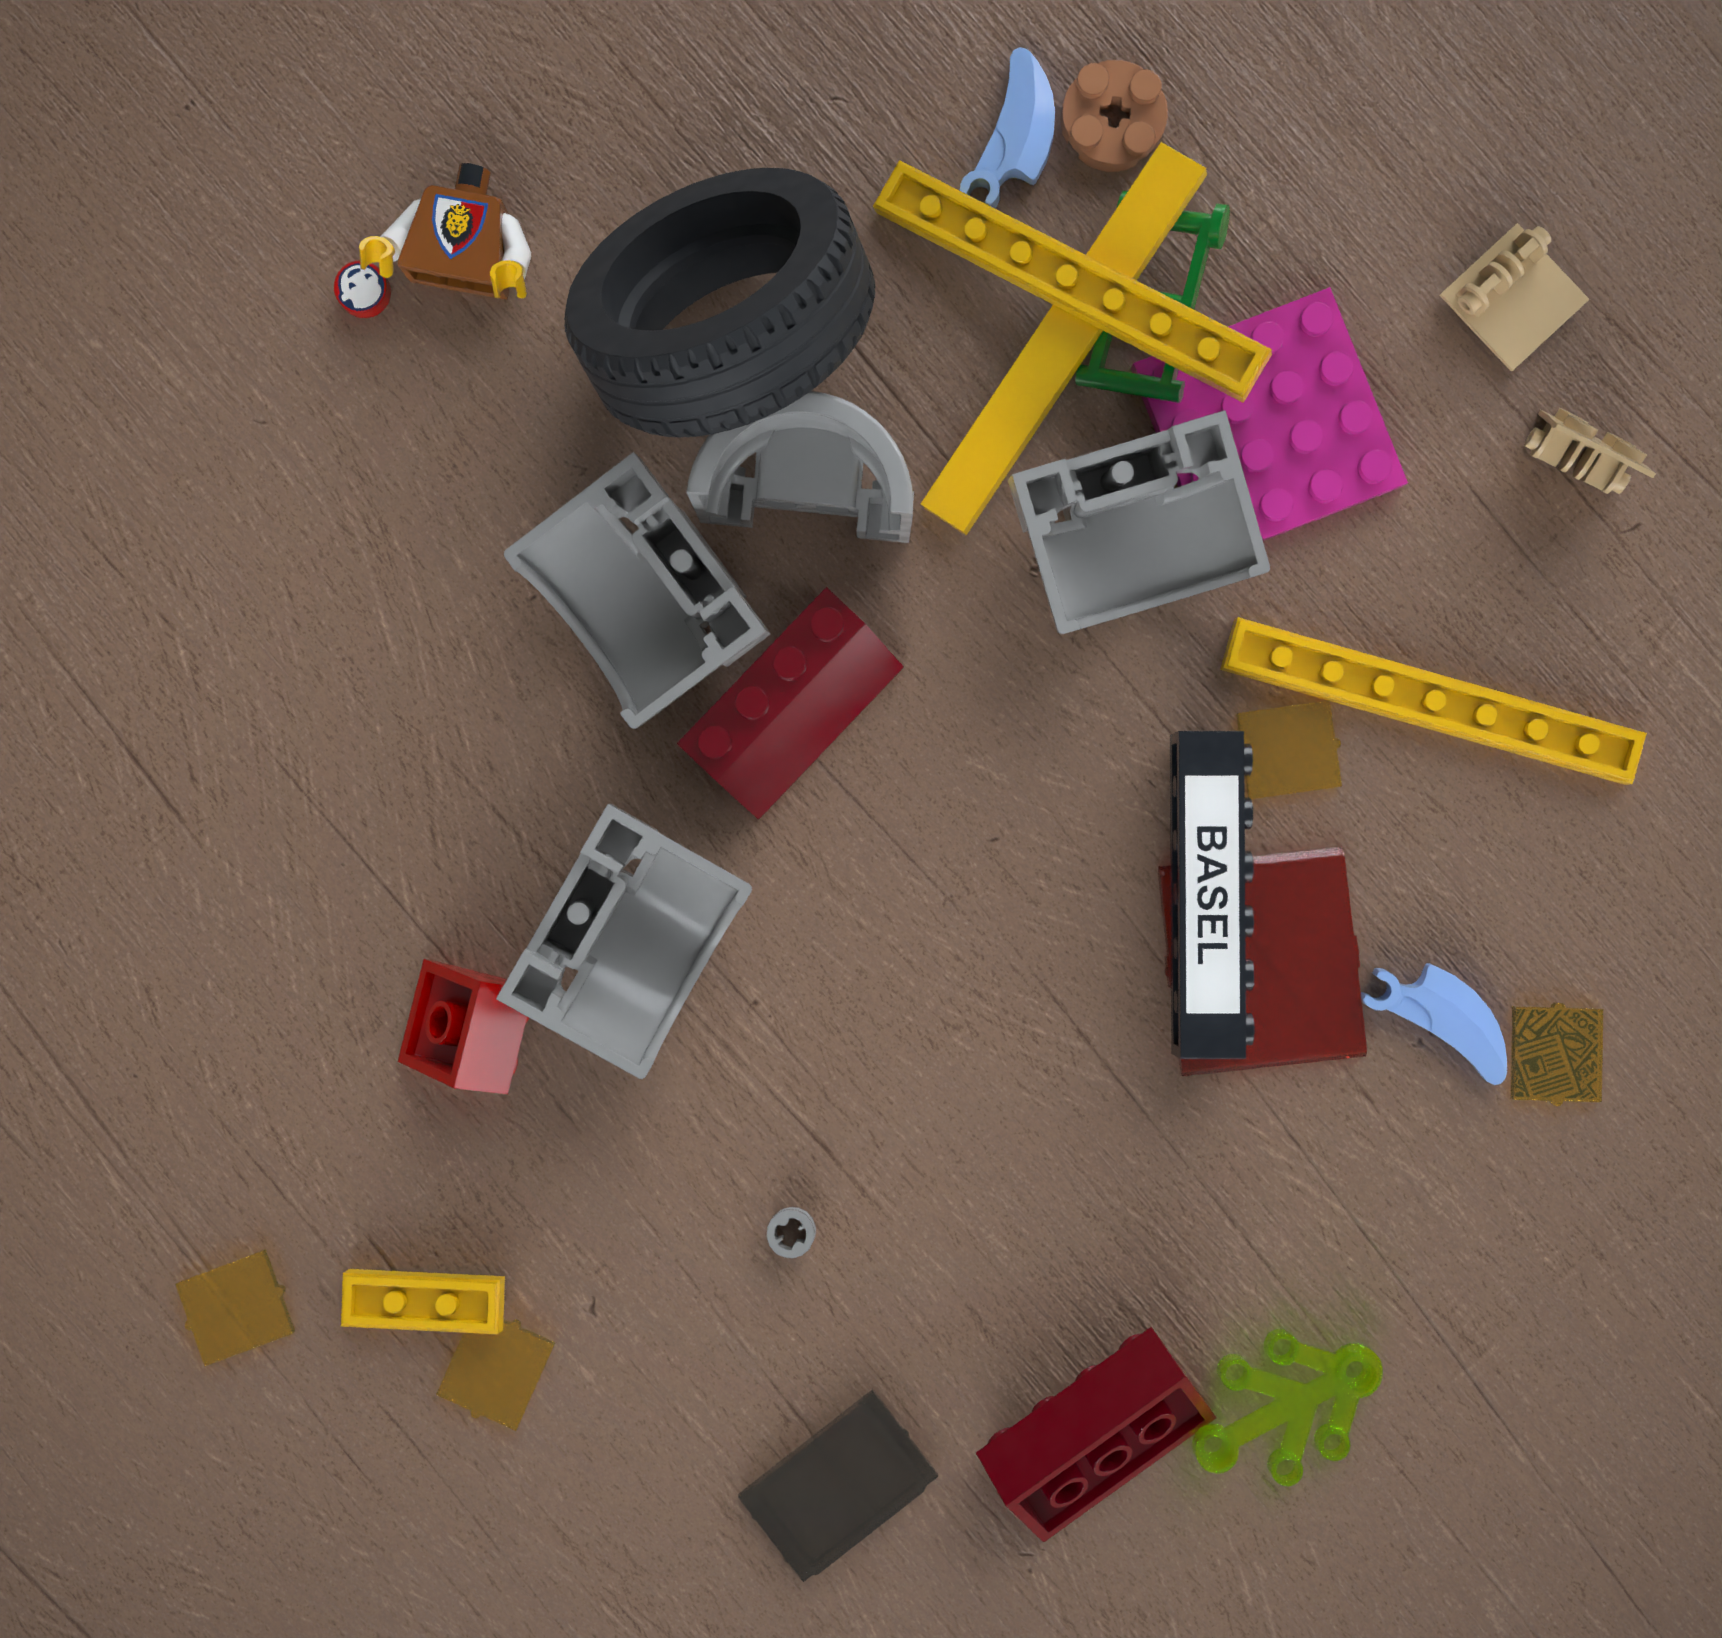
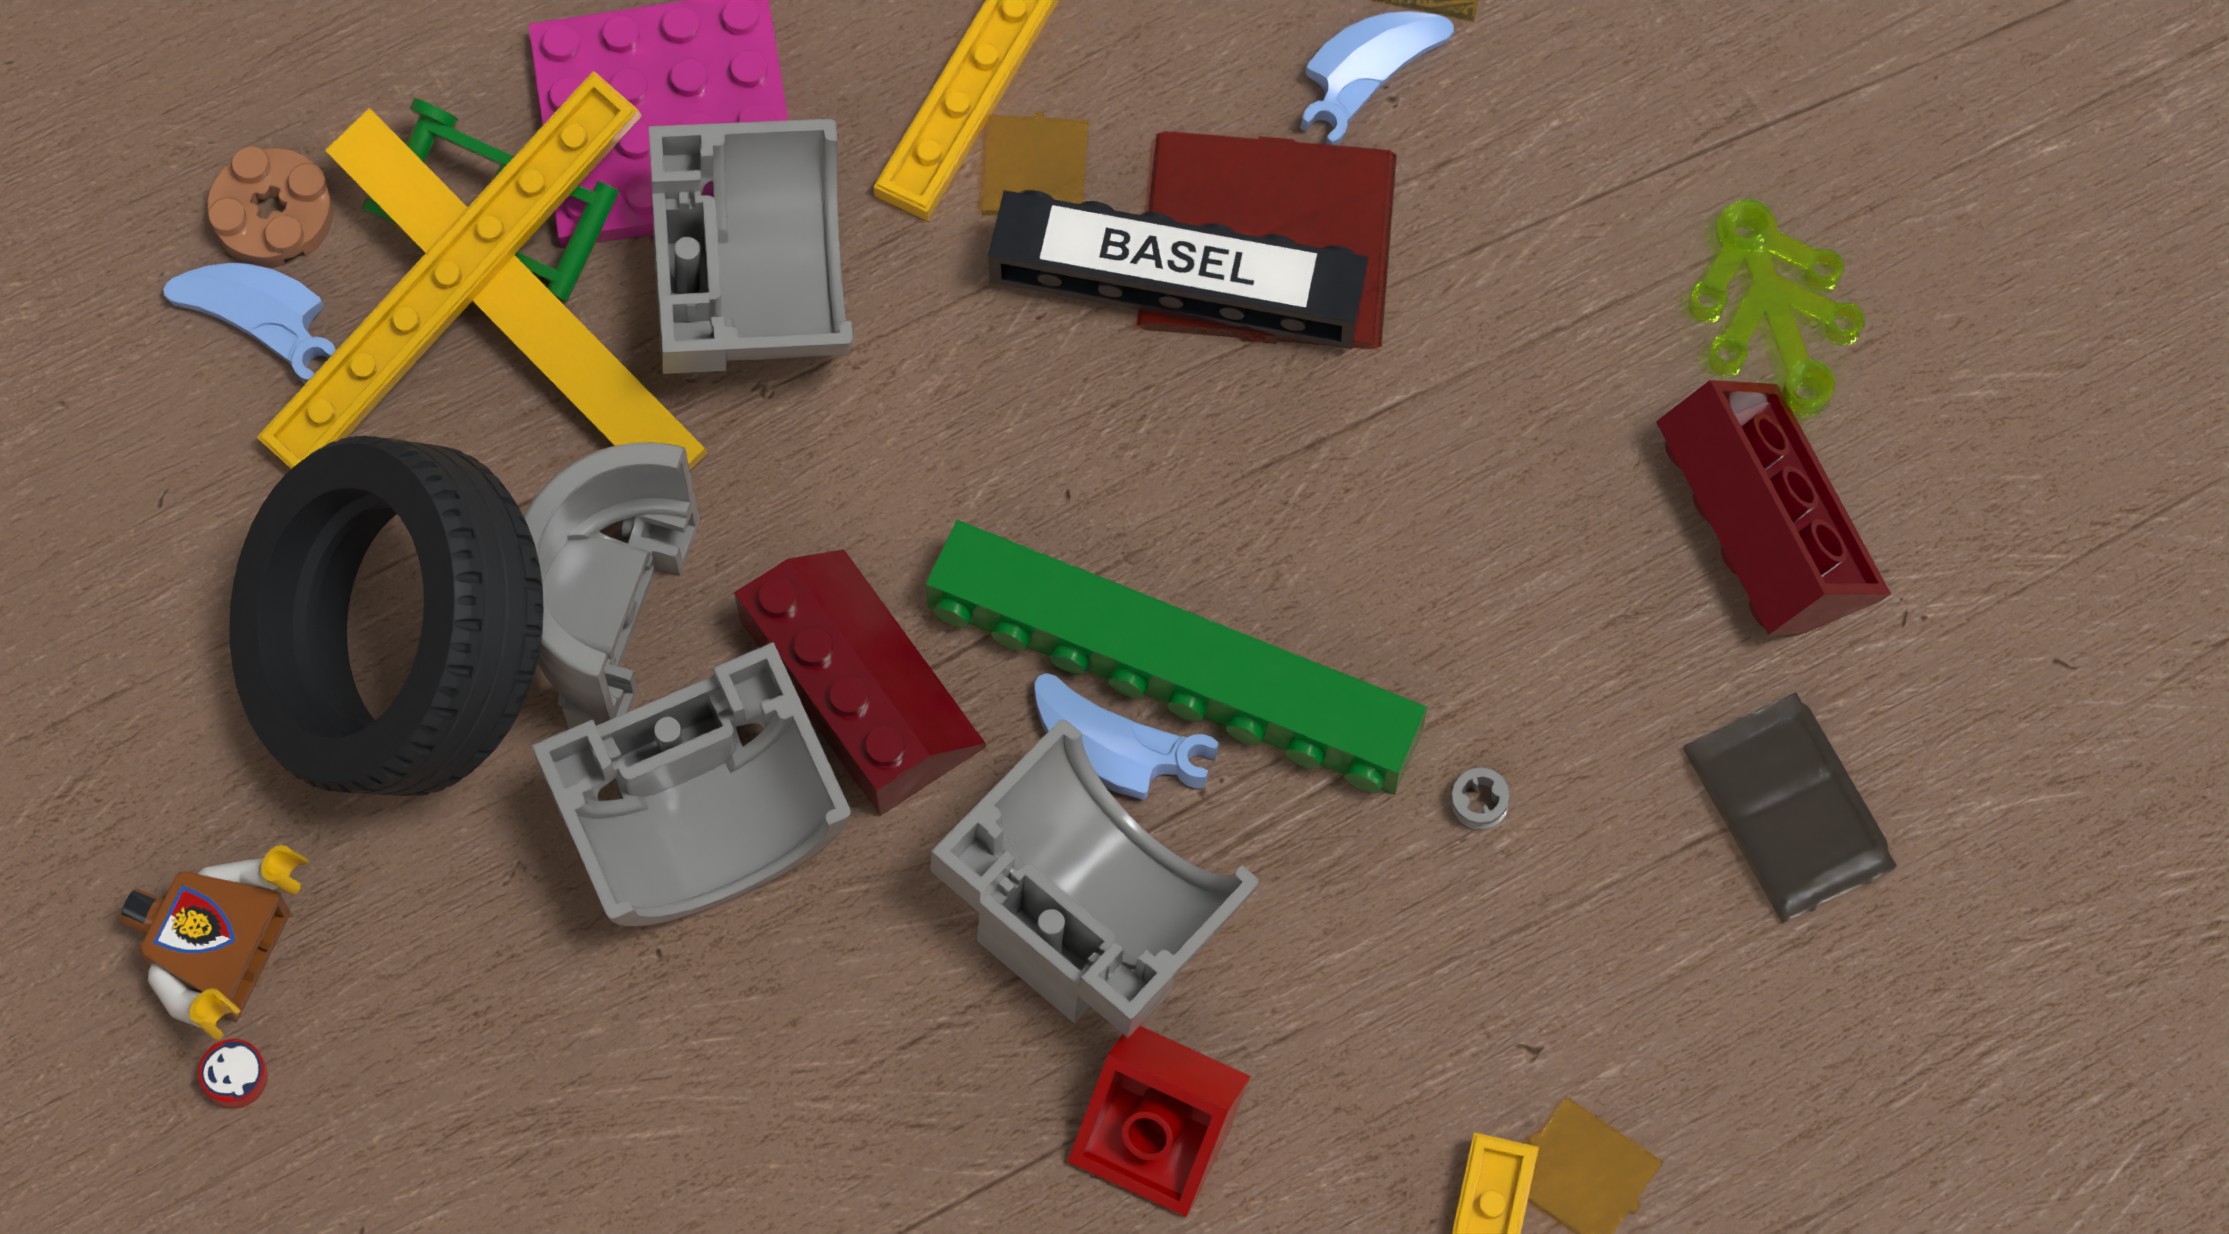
camera: 80 degrees left, 20 degrees down
none -> green brick [926,519,1427,795]
none -> light blue piece [1034,673,1219,800]

